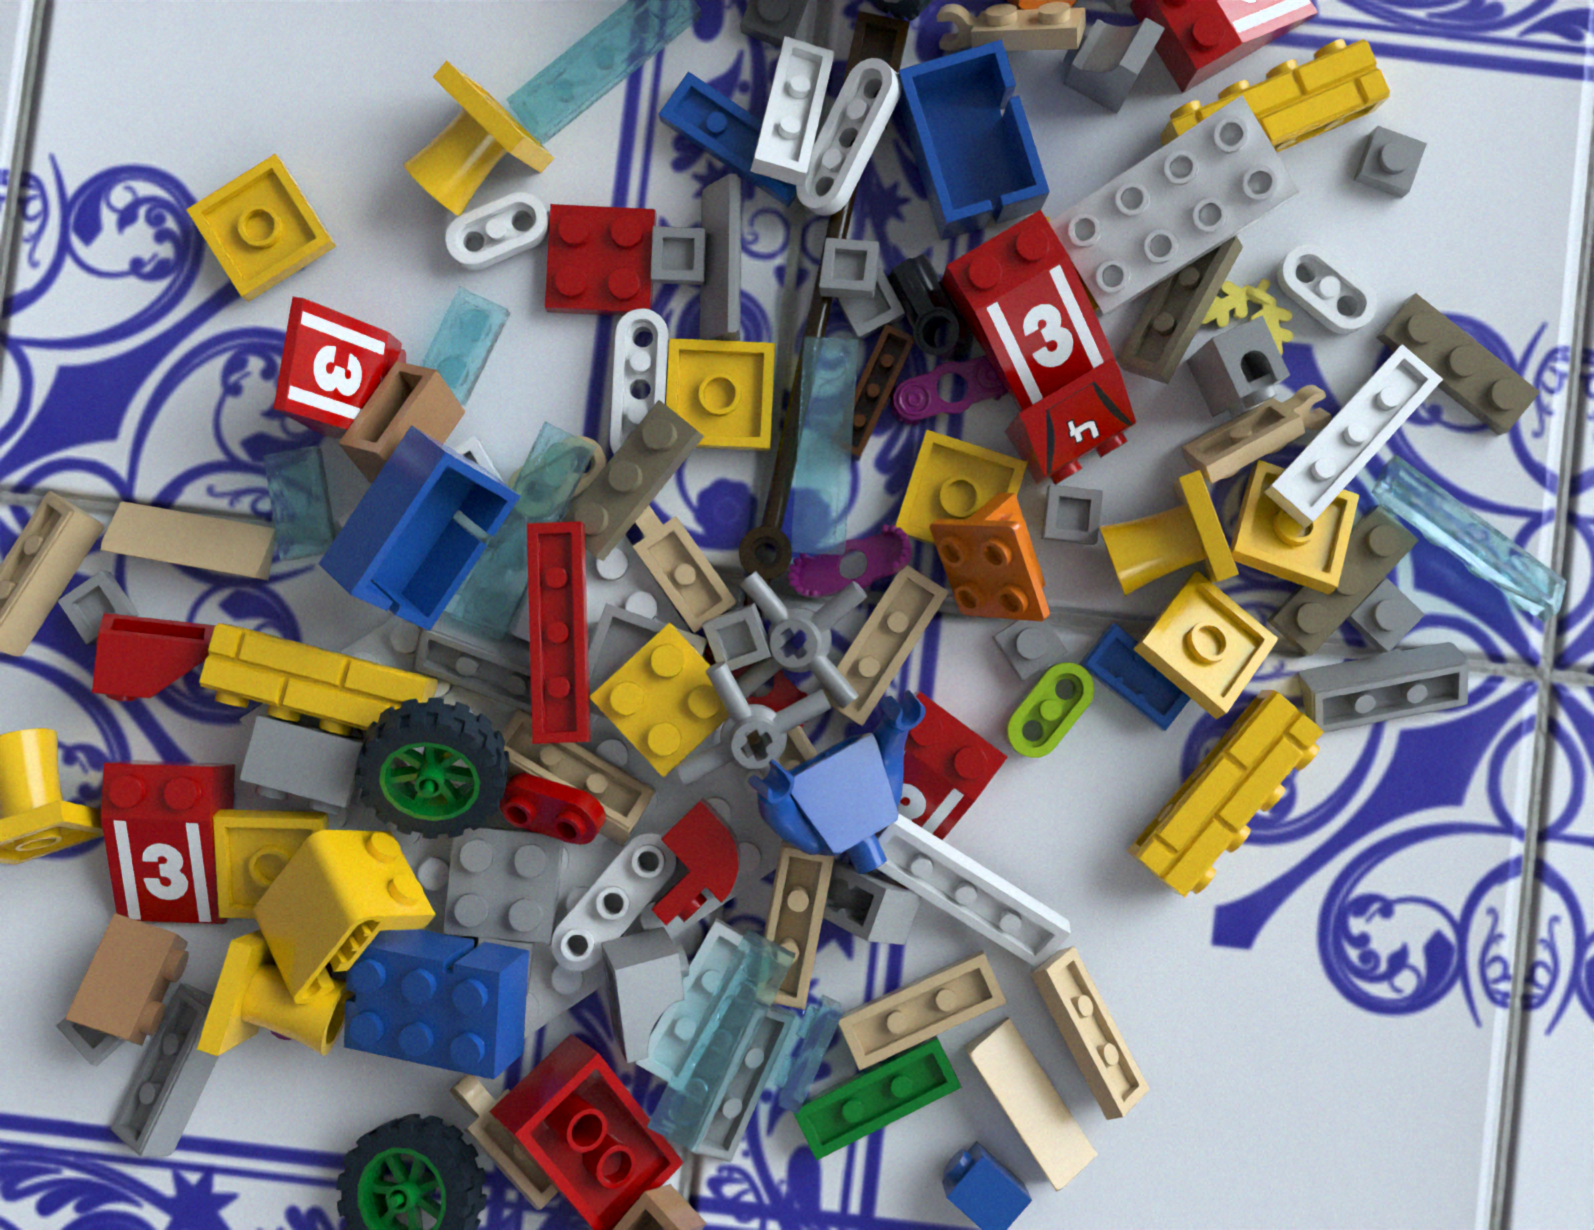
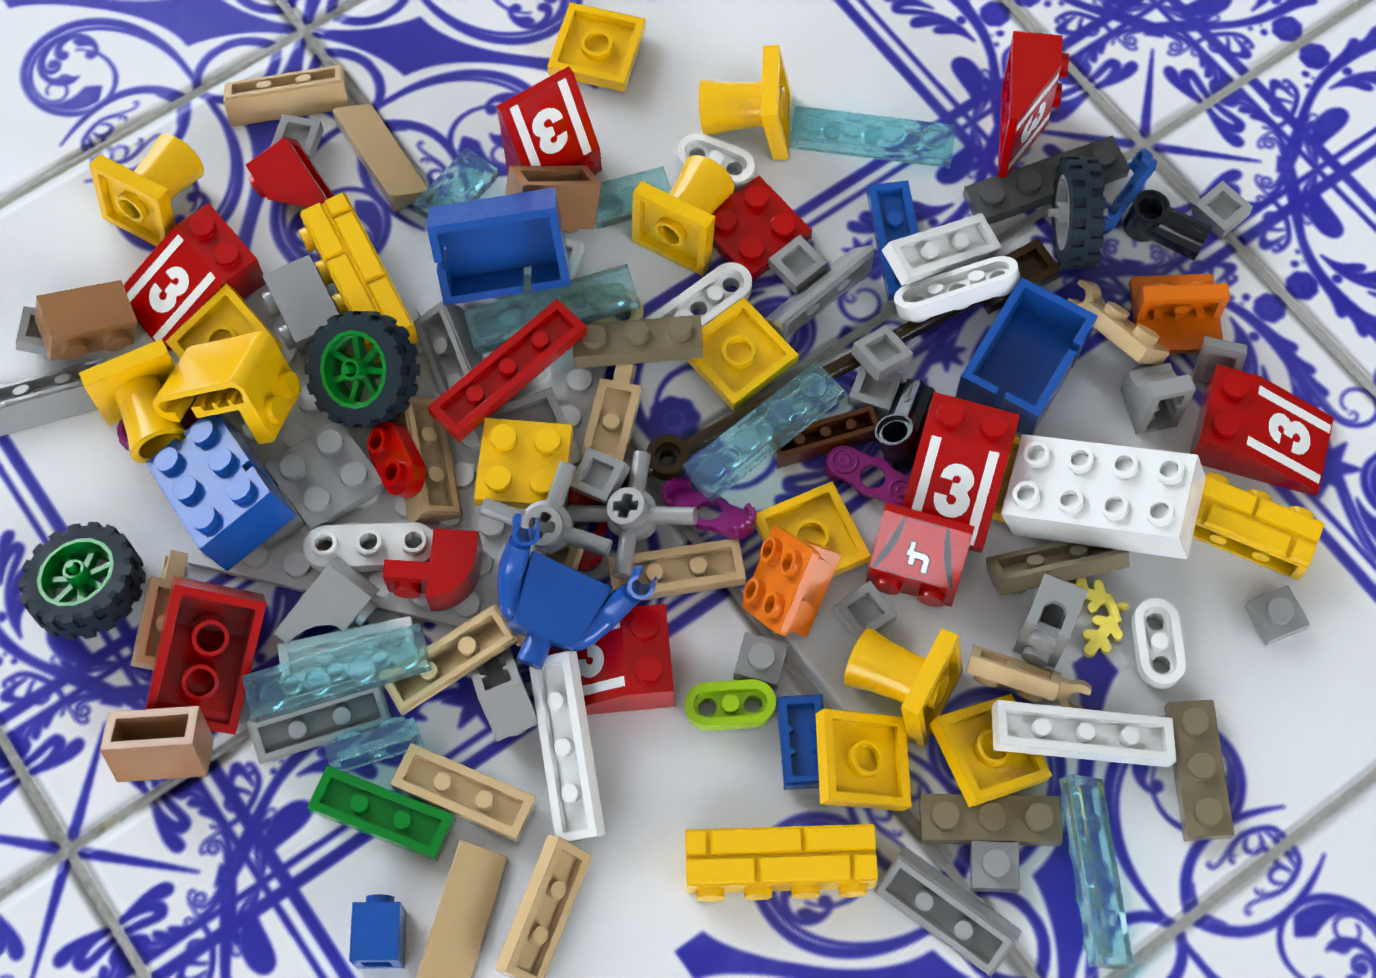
camera: 45 degrees right, 20 degrees down
none -> yellow plant [631,155,734,276]

